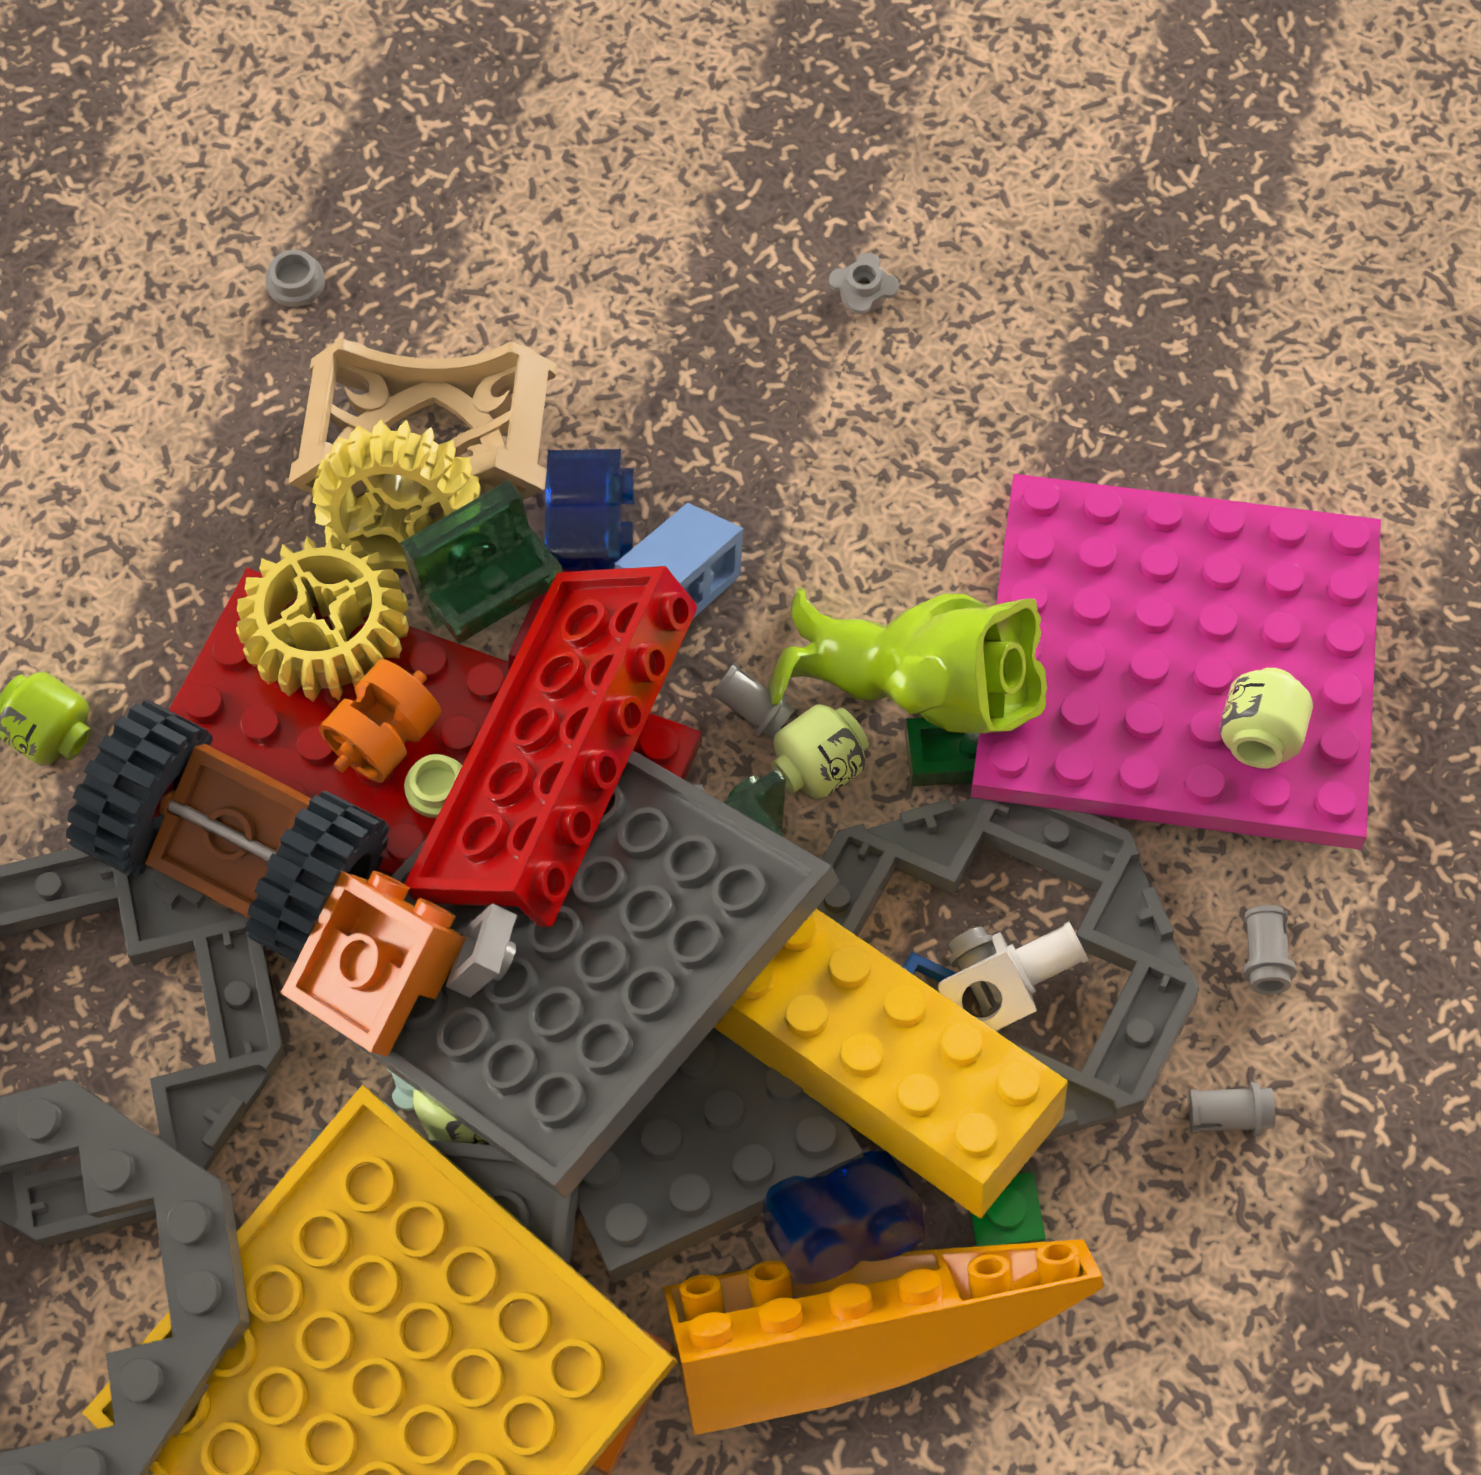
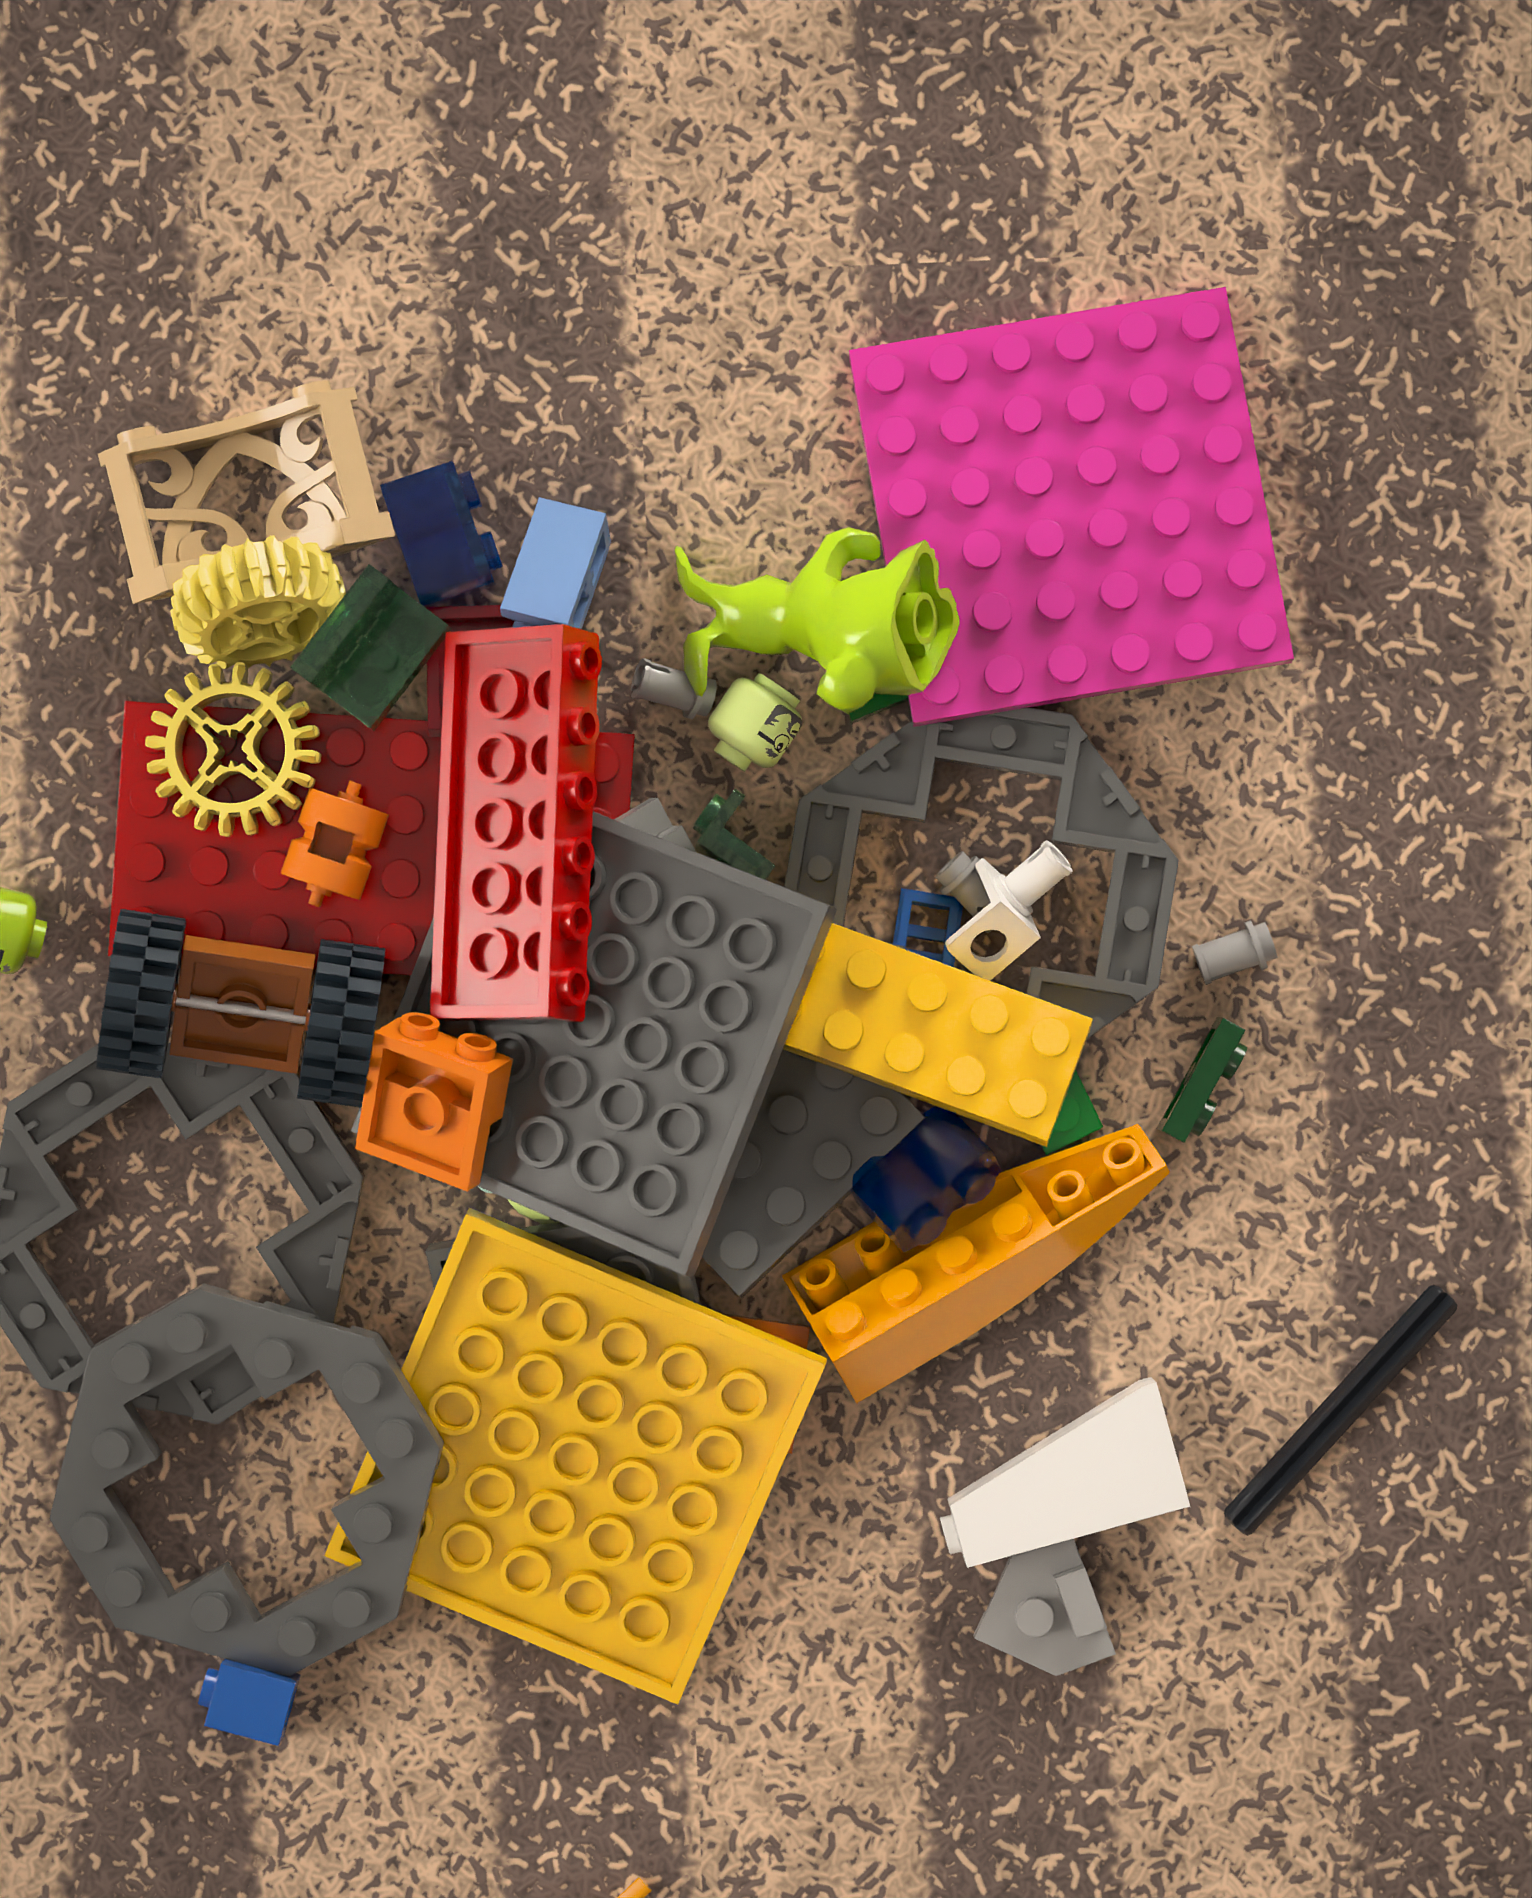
camera: 25 degrees left, 25 degrees up
light grey plate [266,250,325,307] -> none
yellowish green plate [404,754,462,818] -> none
light grey plate [446,903,517,998] -> none
light grey plate [829,253,899,314] -> none
yellowish green head [1219,668,1313,768] -> none
light grey pin [1243,905,1297,994] -> none
none -> dark green plate [1156,1017,1248,1143]

